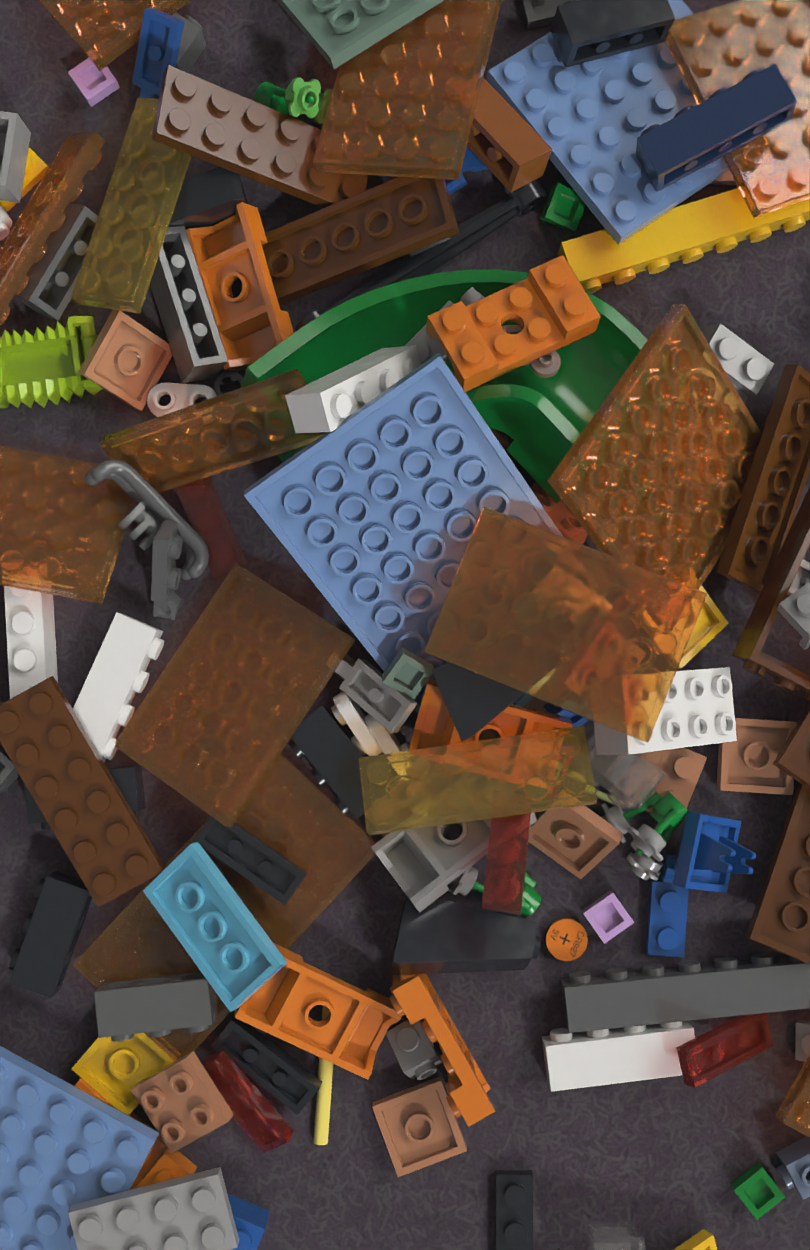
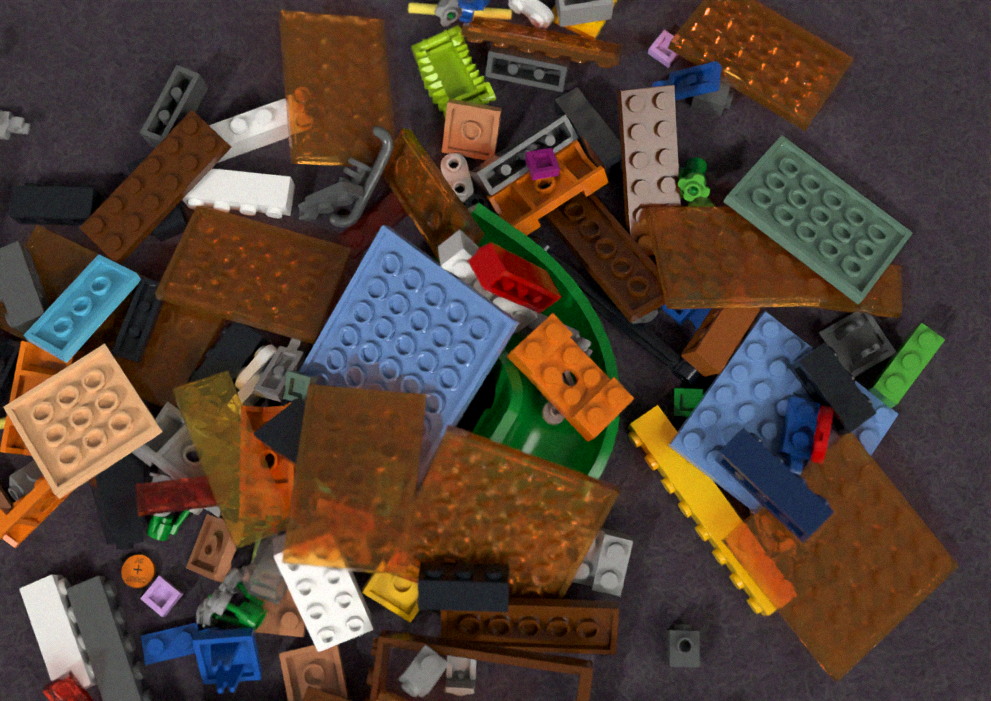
camera: 80 degrees right, 10 degrees down
clear yellow plate [71,97,191,313] -> none
none -> light nougat plate [4,344,163,499]
none -> black brick [418,561,509,612]
none -> red brick [468,242,561,313]
none -> magenta plate [525,148,560,180]
none -> blue plate [778,396,820,475]
none -> red tile [810,406,833,465]

